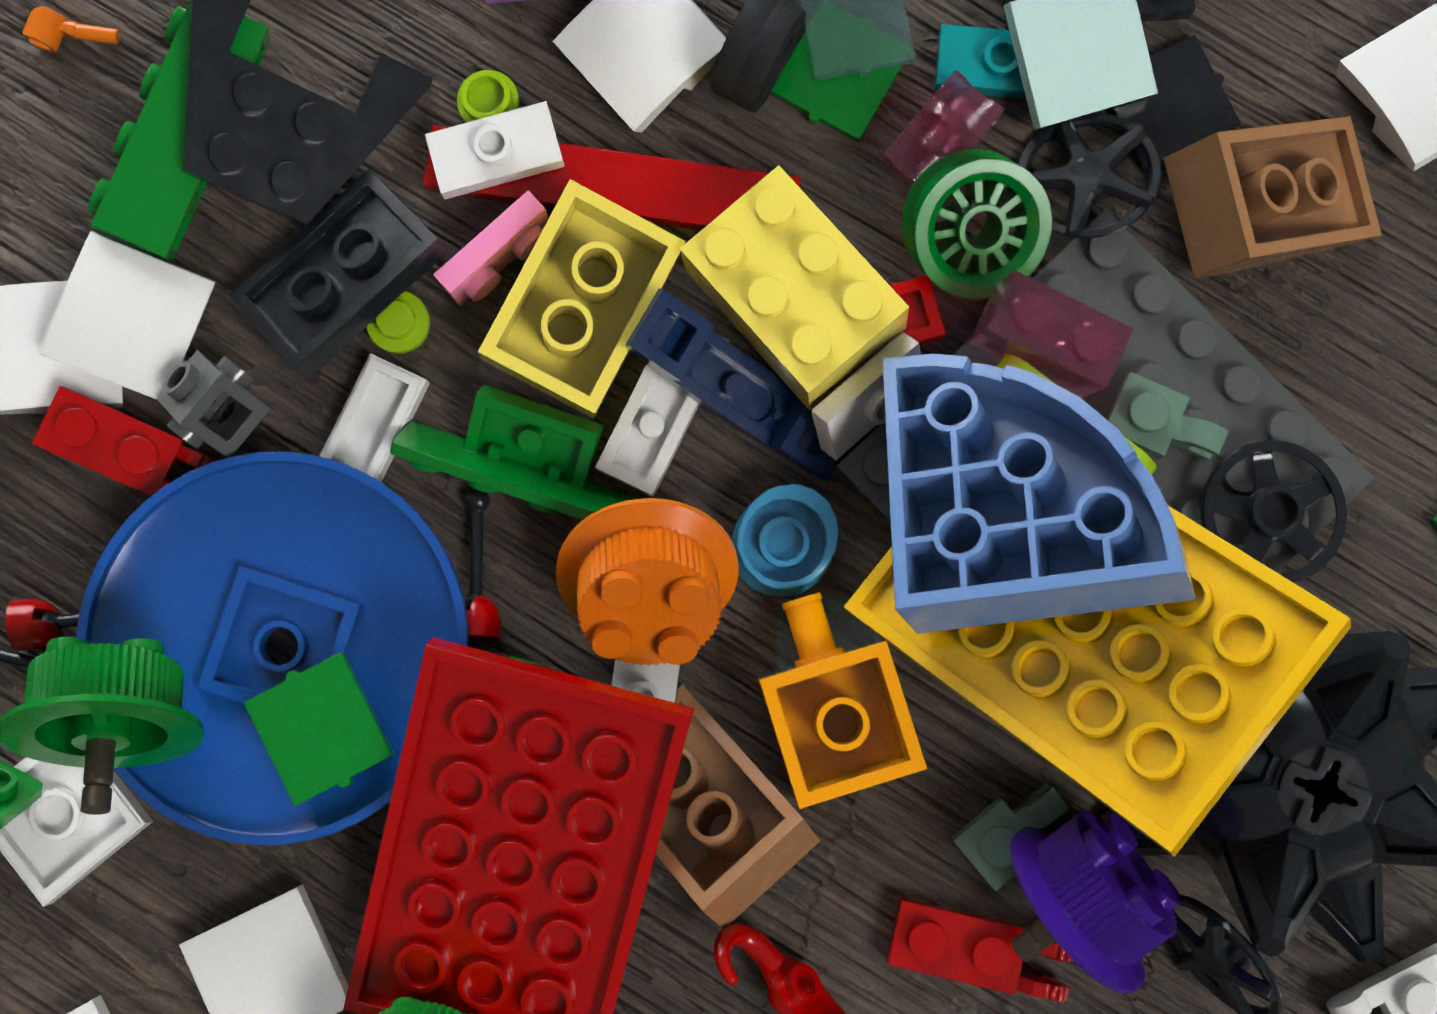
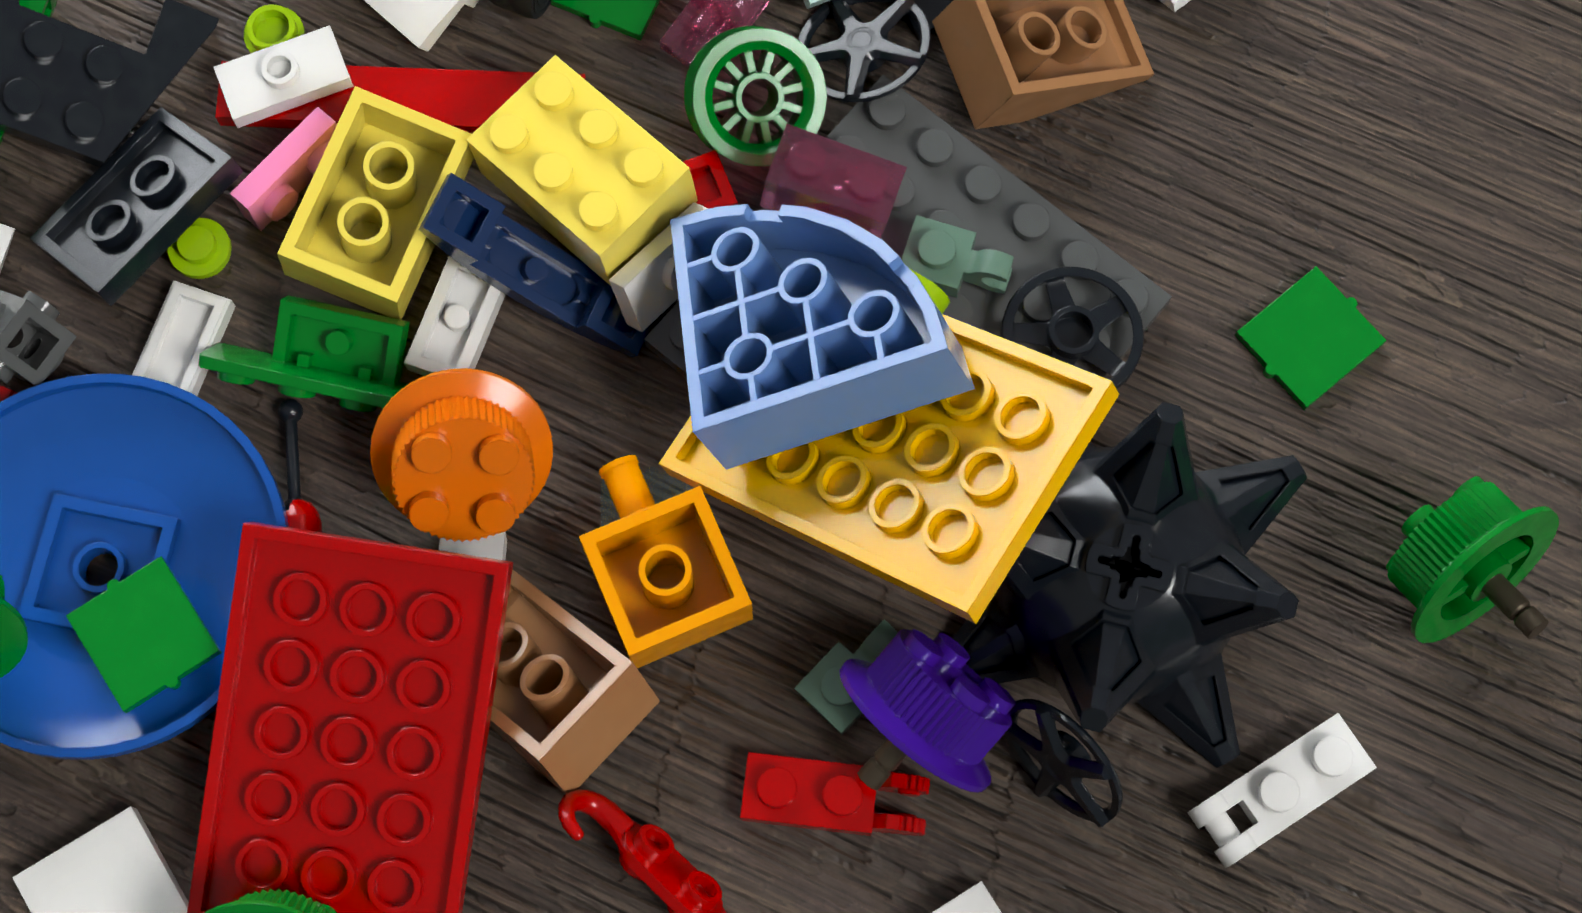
camera: 10 degrees left, 10 degrees down
dark azure piece [731,484,839,597] -> none

